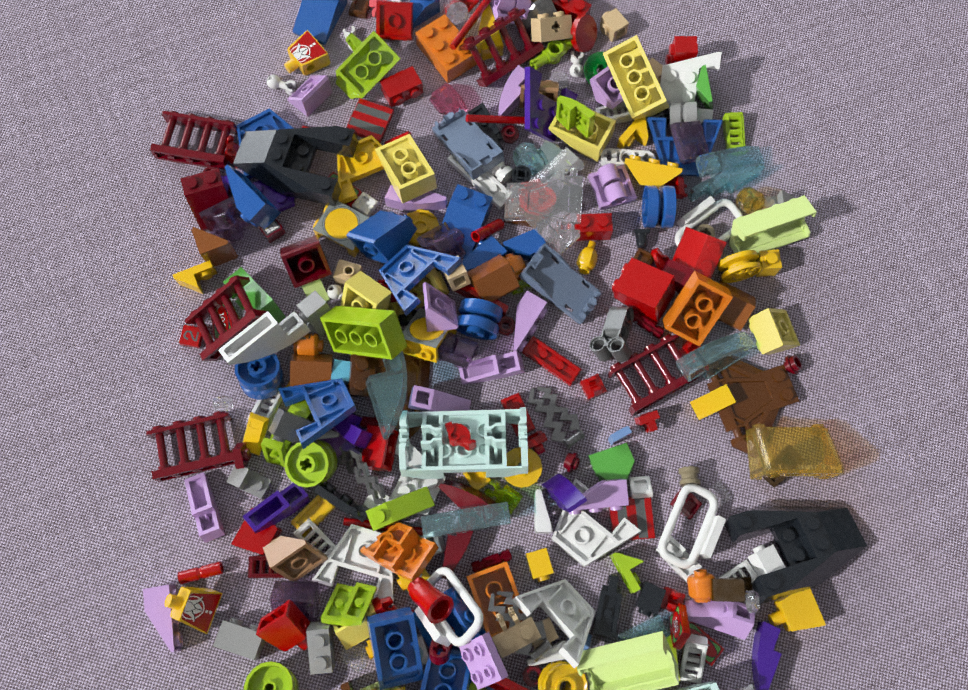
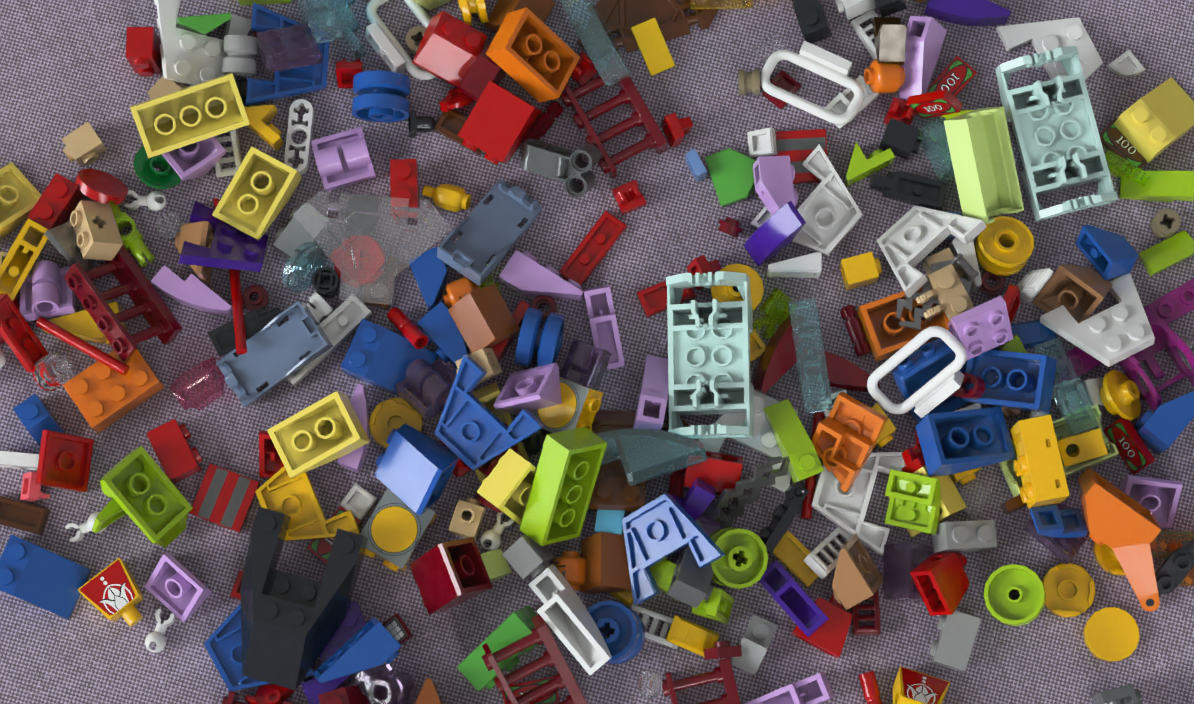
camera: 85 degrees left, 5 degrees up
red plant [407,577,454,624] -> none
red piece [445,422,477,451] -> none
flat silver piece [527,387,585,449] -> none
lime slope [556,96,596,138] -> none
yellow slope [625,155,682,188] -> none
white slope [679,634,708,684] -> none
clear tile [745,590,760,613] -> none

